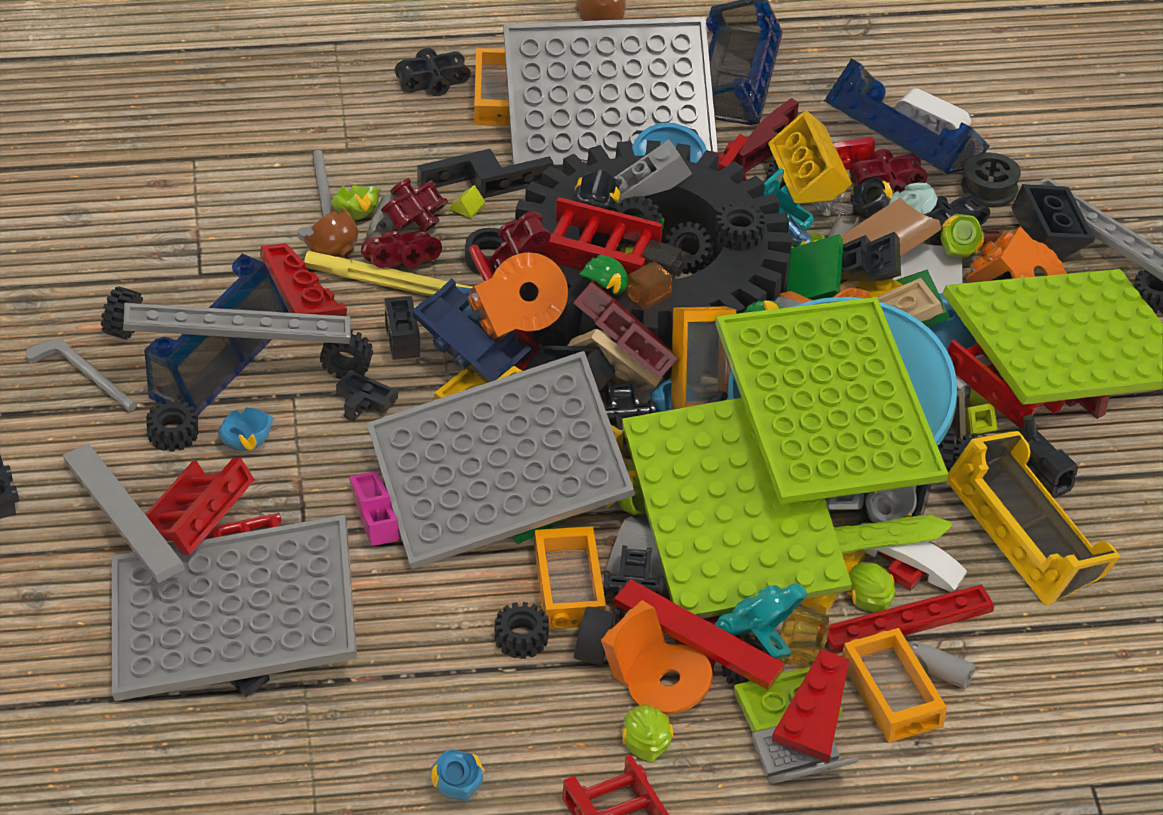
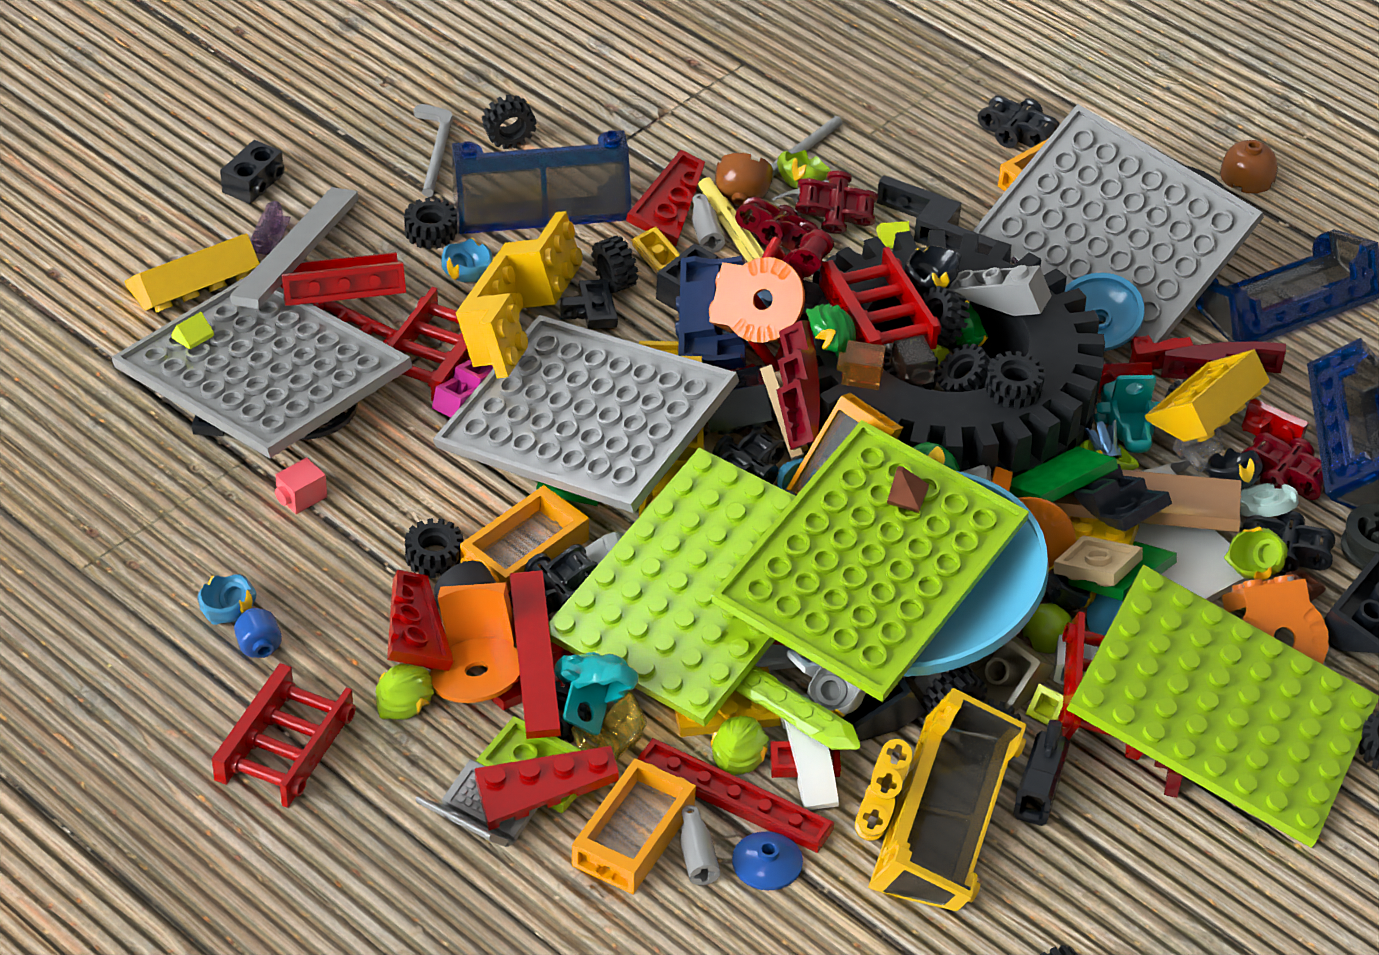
camera: 50 degrees right, 0 degrees up
light grey tile [123,303,351,344] -> none
none -> yellow slope [124,233,260,313]
none -> neon yellow slope [171,312,215,349]
none -> blue head [234,608,282,658]
none -> clear purple hinge [250,201,291,255]
none -> coral brick [275,457,327,514]
none -> red fence [387,286,470,401]
none -> red wing [387,570,454,671]
none -> yellow bracket [456,211,583,378]
none -> yellow brick [631,226,680,274]
none -> light grey piece [692,194,725,253]
none -> blue dish [732,831,803,891]
none -> yellow axle [854,739,912,841]
none -> copper slope [887,466,929,513]

